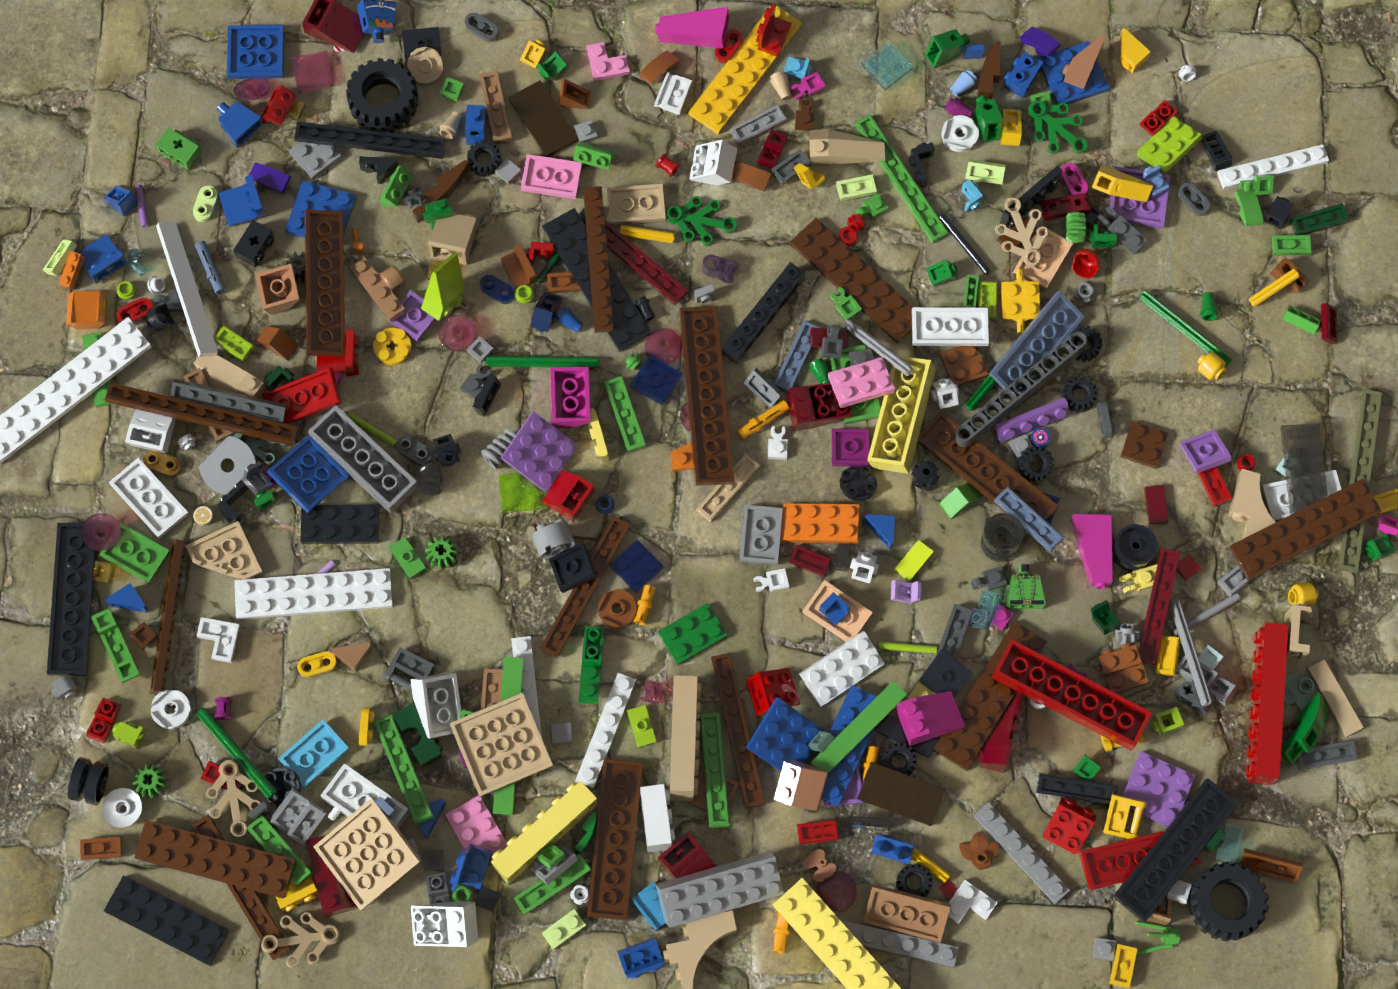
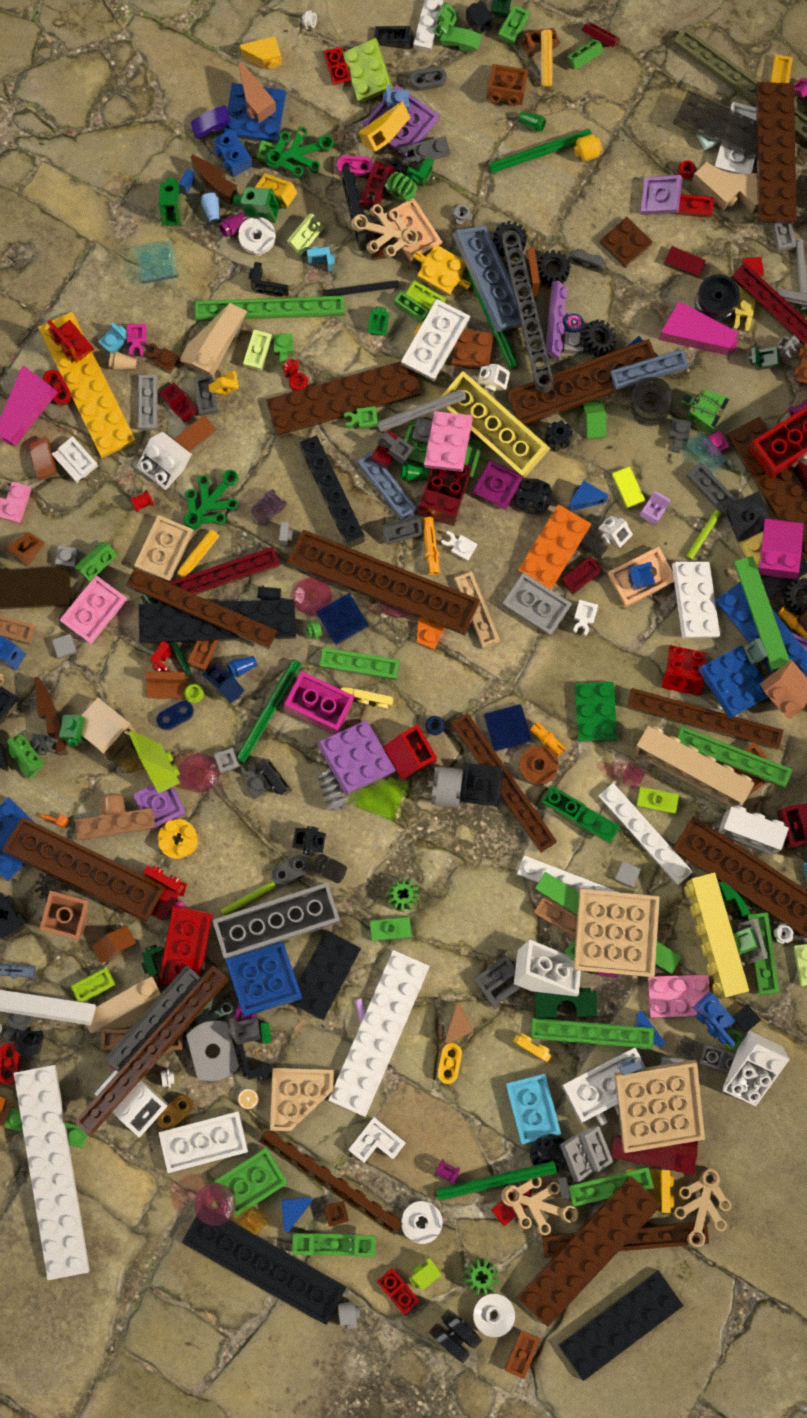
camera: 60 degrees left, 5 degrees up
black tyre [467,140,501,176] -> none
red hair [1071,249,1101,279] -> none
none -> dark orange plate [486,64,529,106]
none -> dark orange tile [525,248,540,299]

